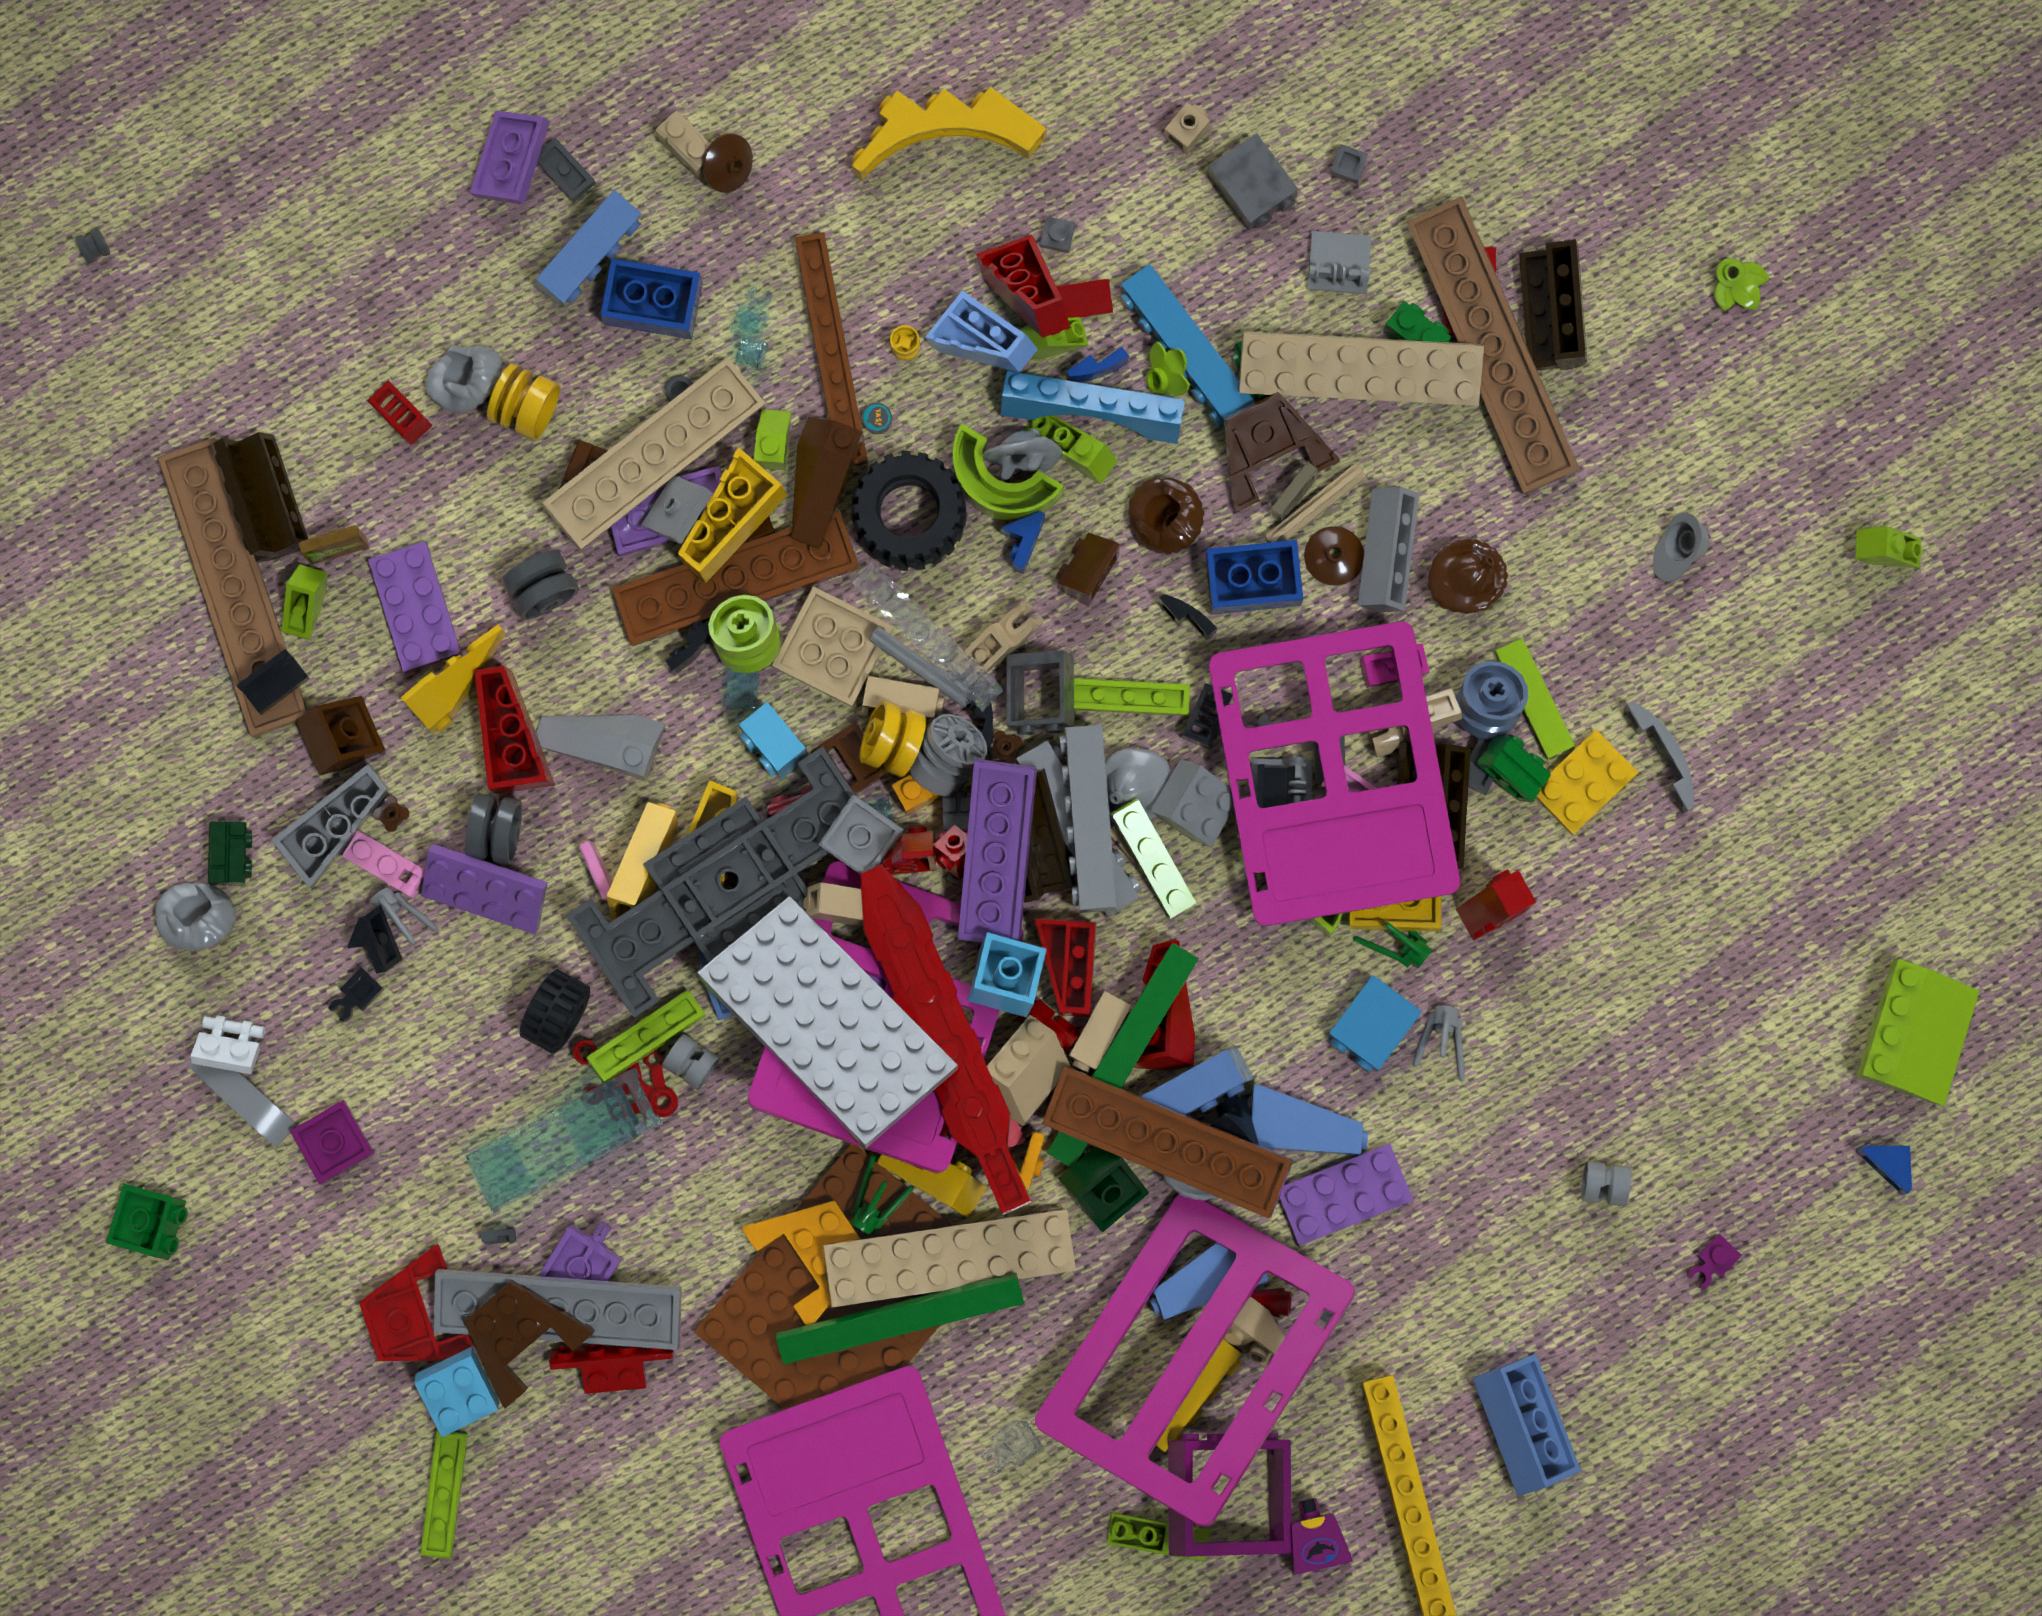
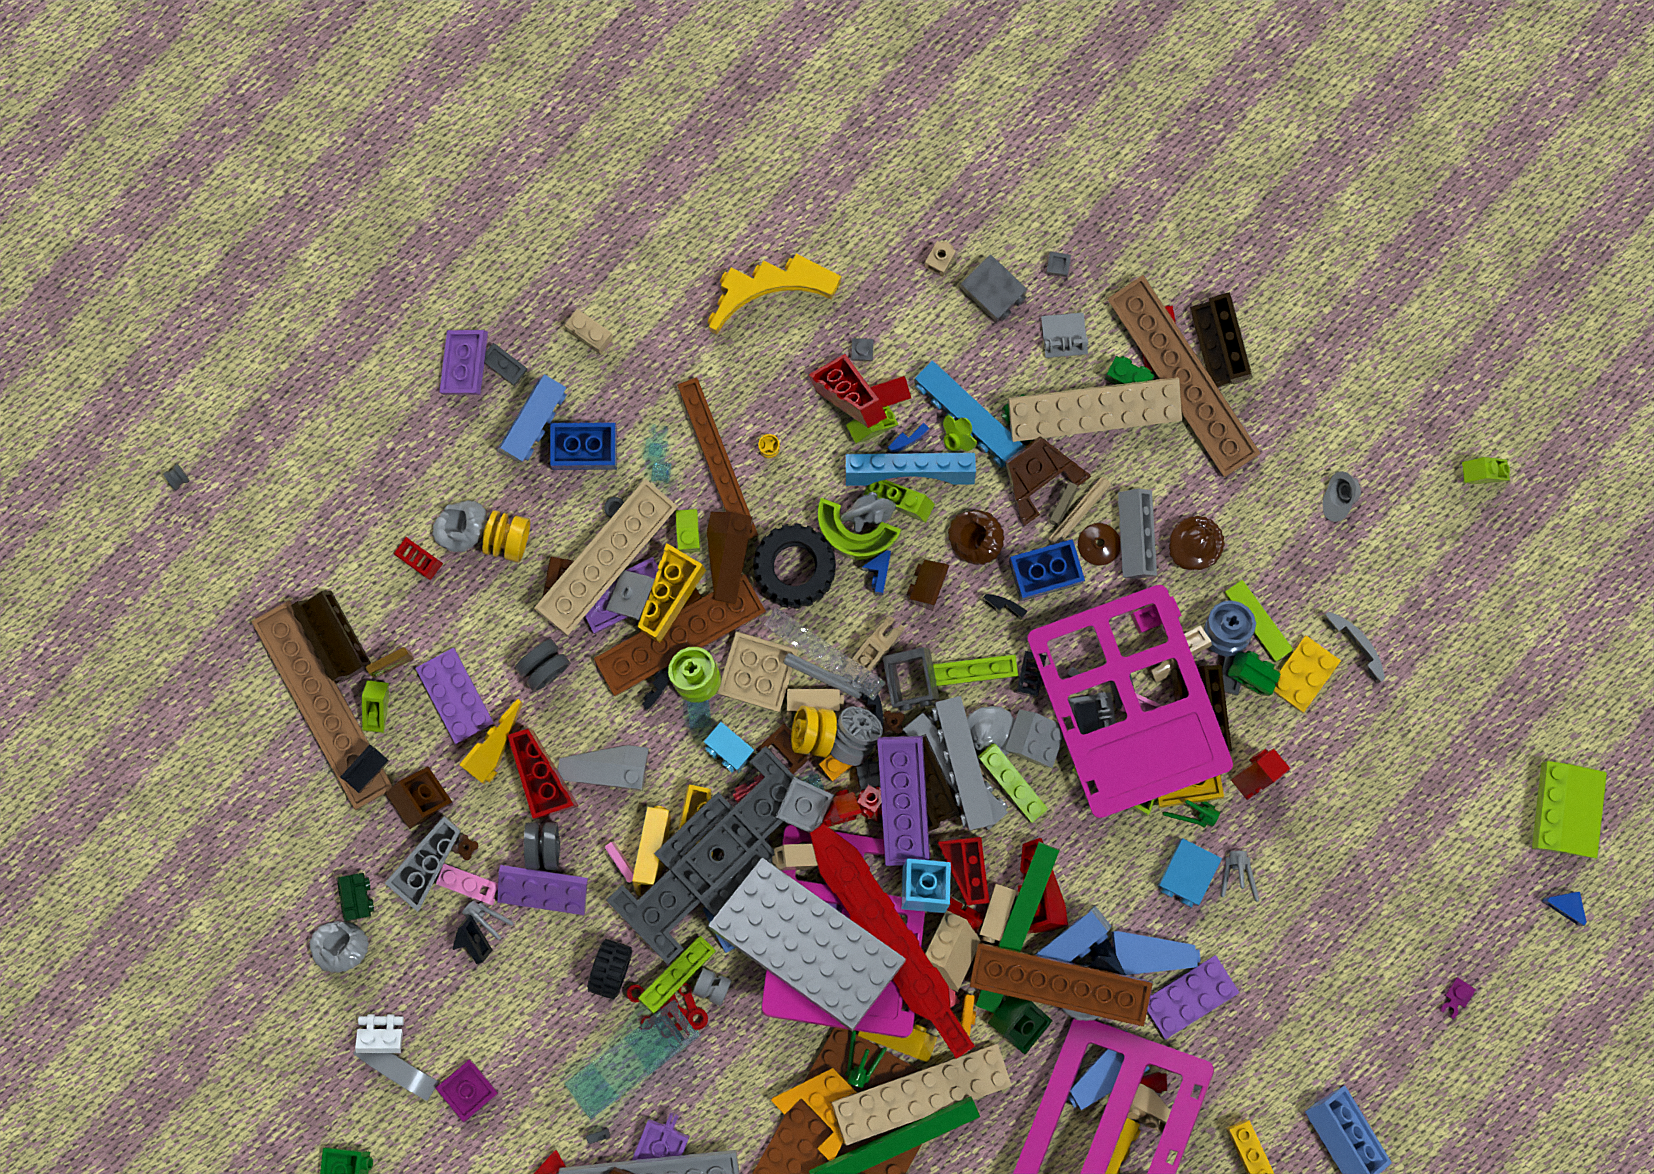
camera: 15 degrees left, 0 degrees up
black plate [328,967,385,1023] -> none
reddish brown dish [702,133,753,193] -> none
dark grey tile [862,403,892,434] -> none
light blue wedge [925,291,1038,373] -> none
light grey wheel [1581,1161,1631,1207] -> none
lime plate [1714,258,1769,311] -> none

